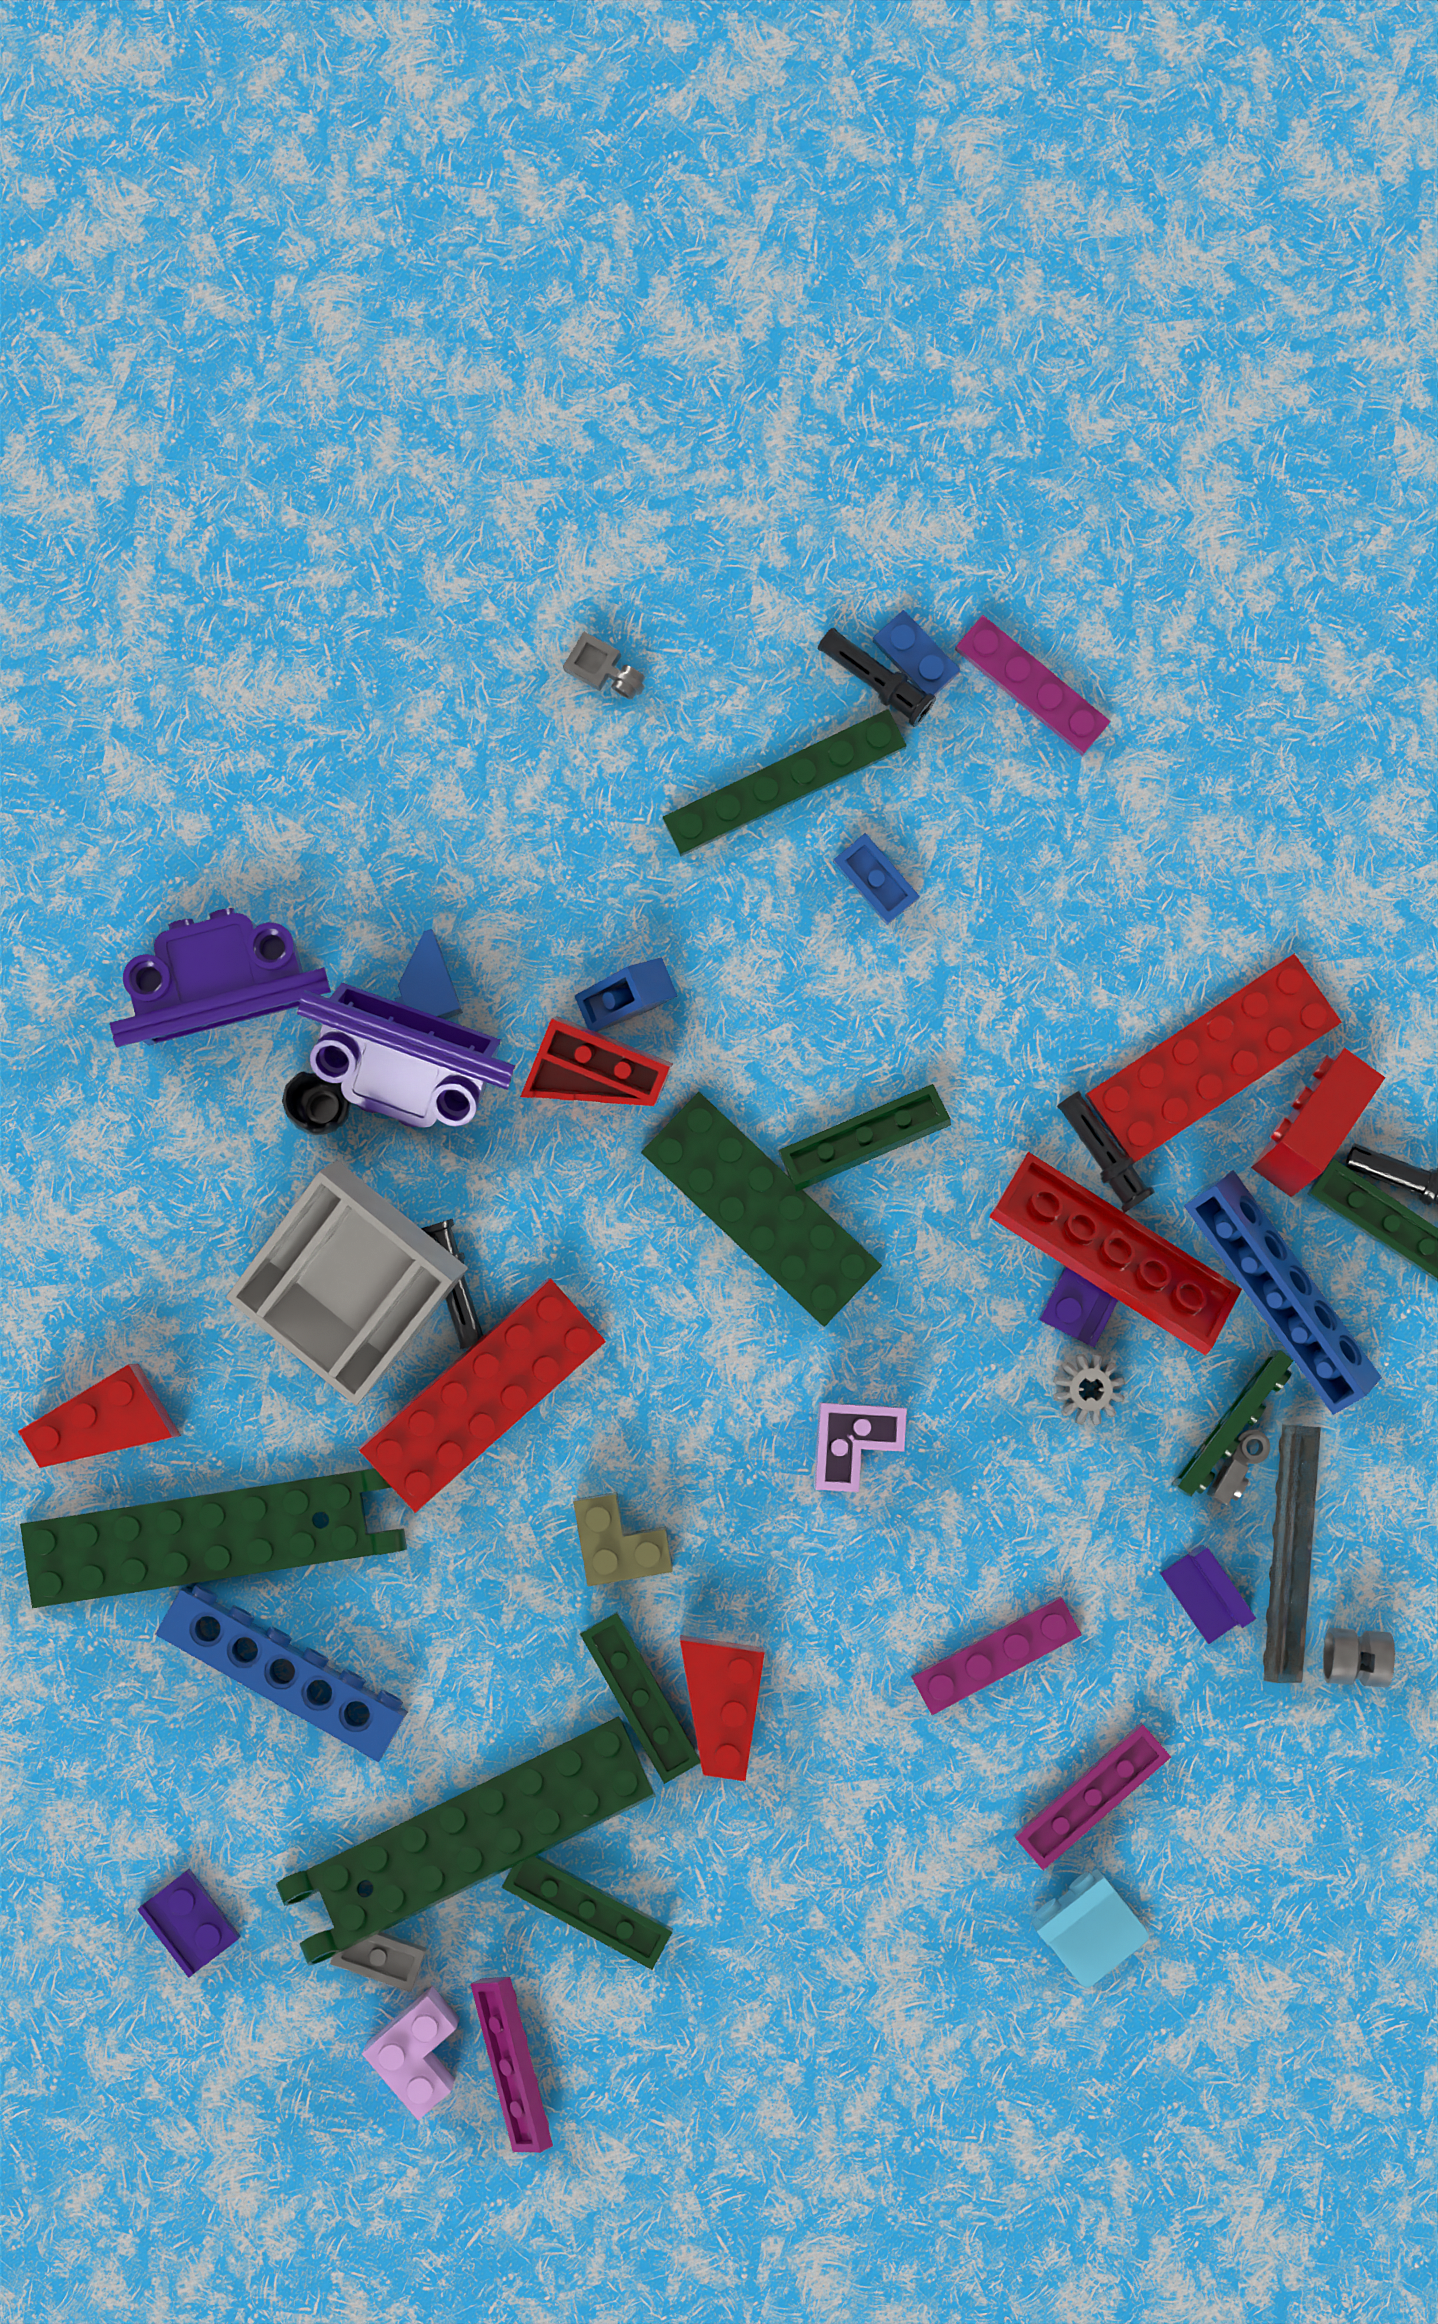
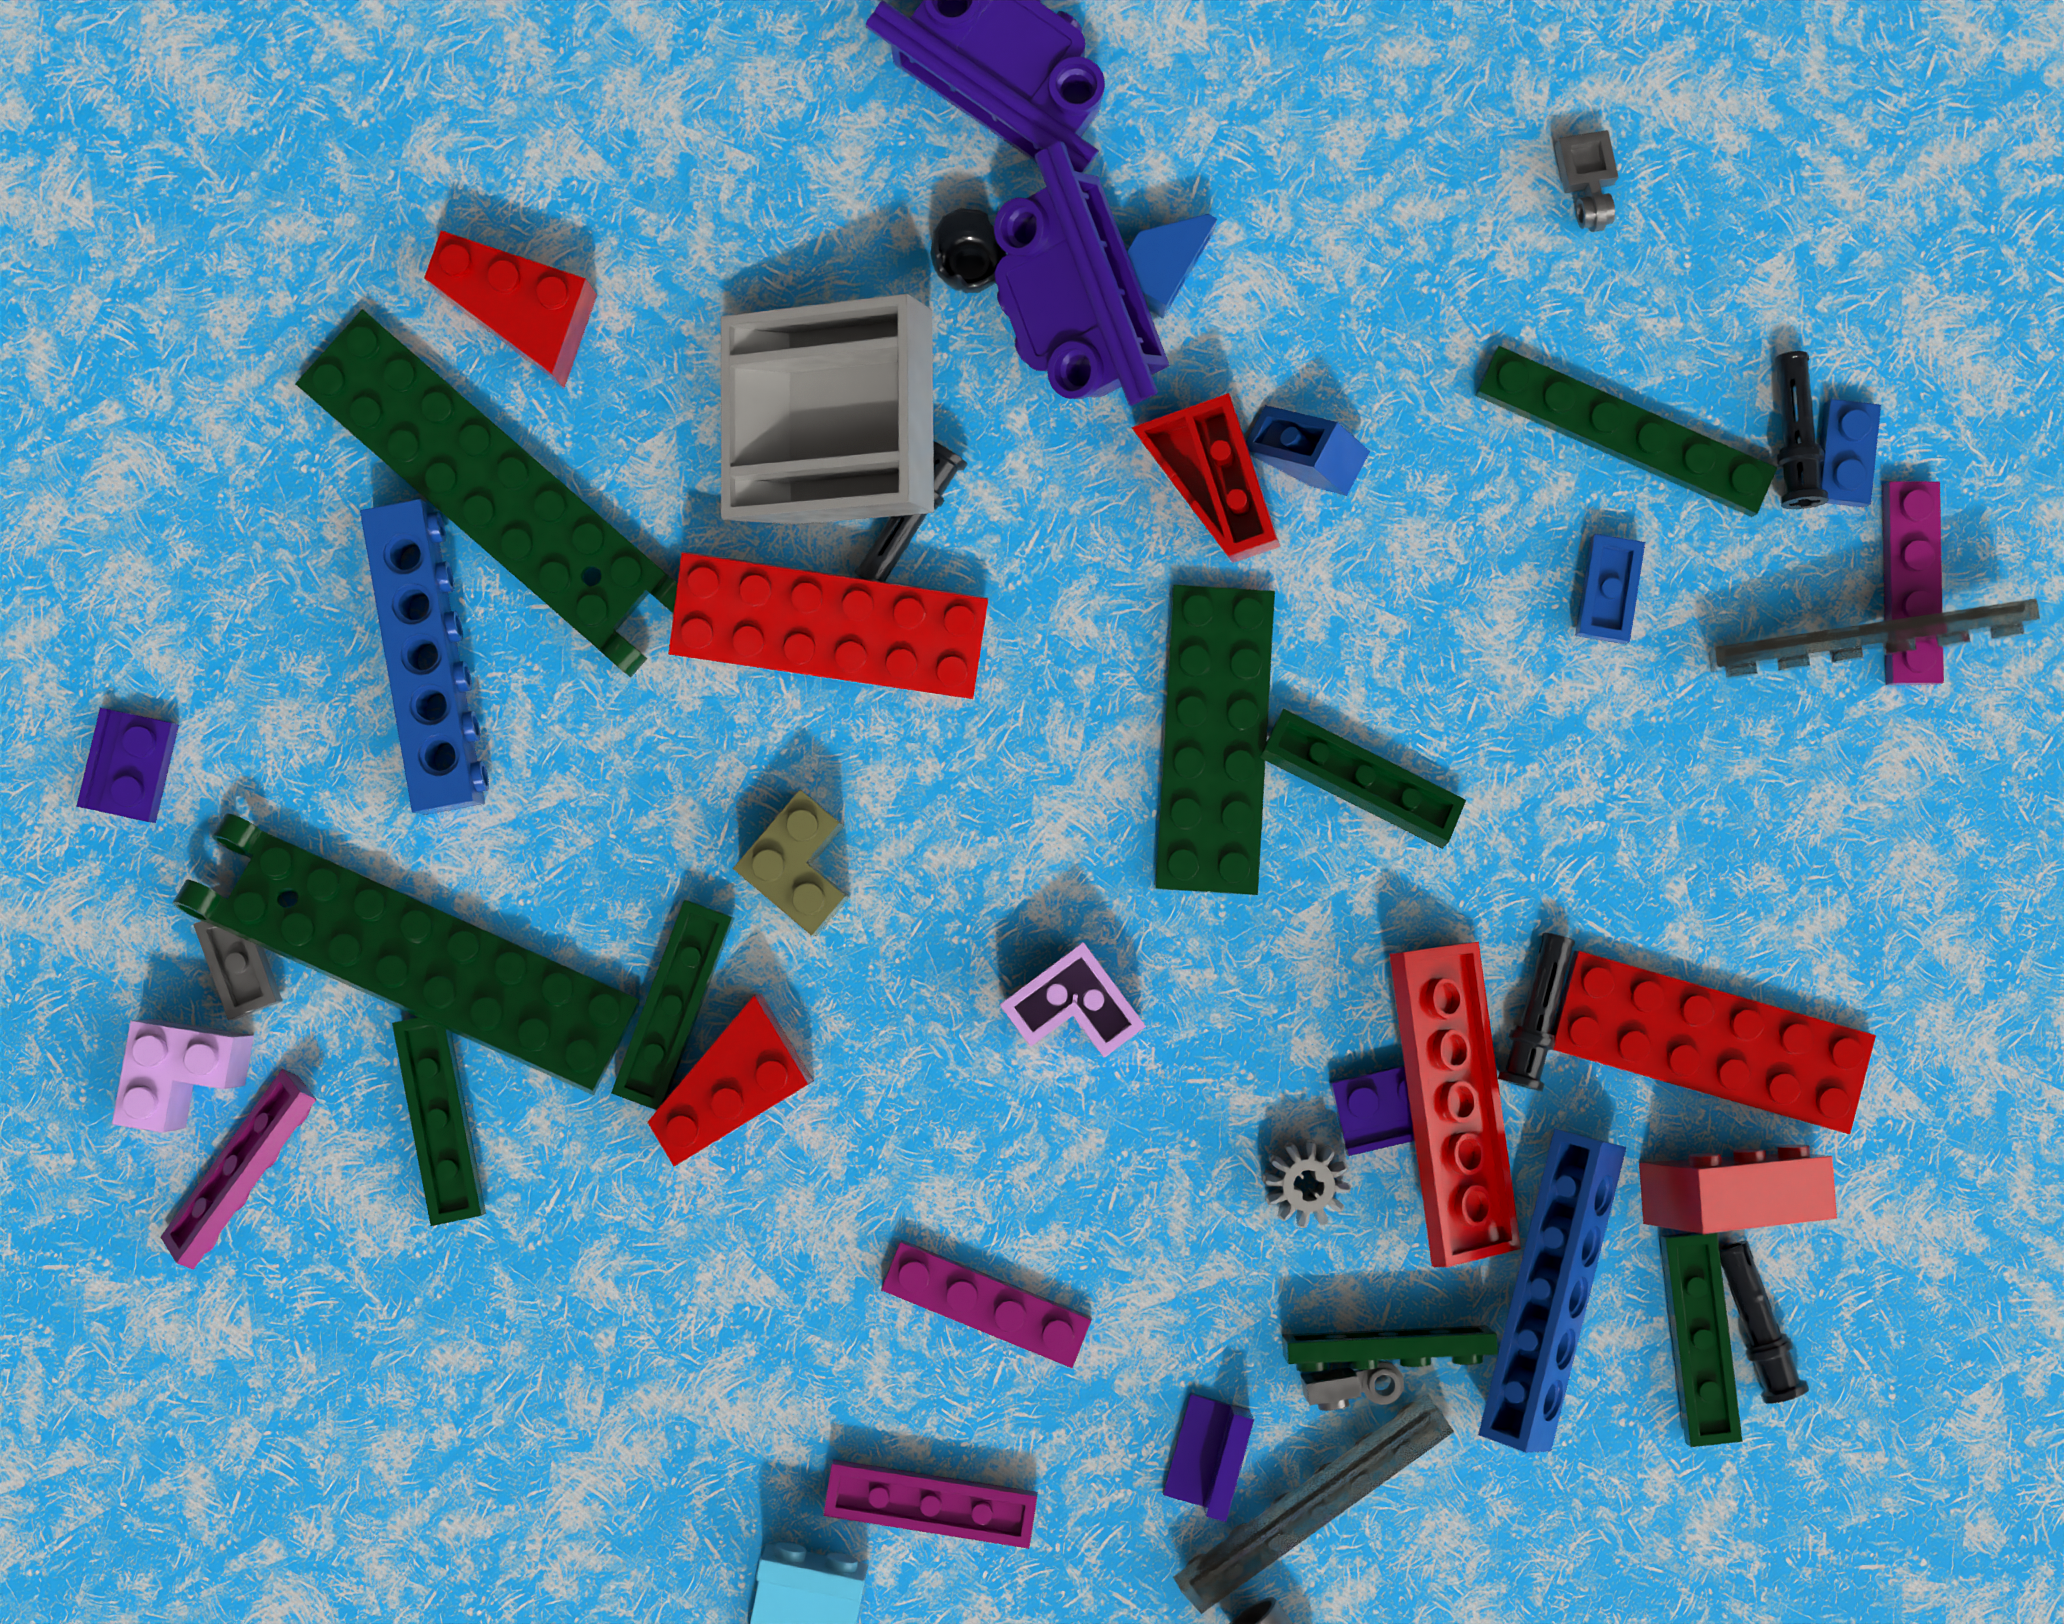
camera: 55 degrees right, 0 degrees up
none -> clear smoke plate [1708,598,2040,679]

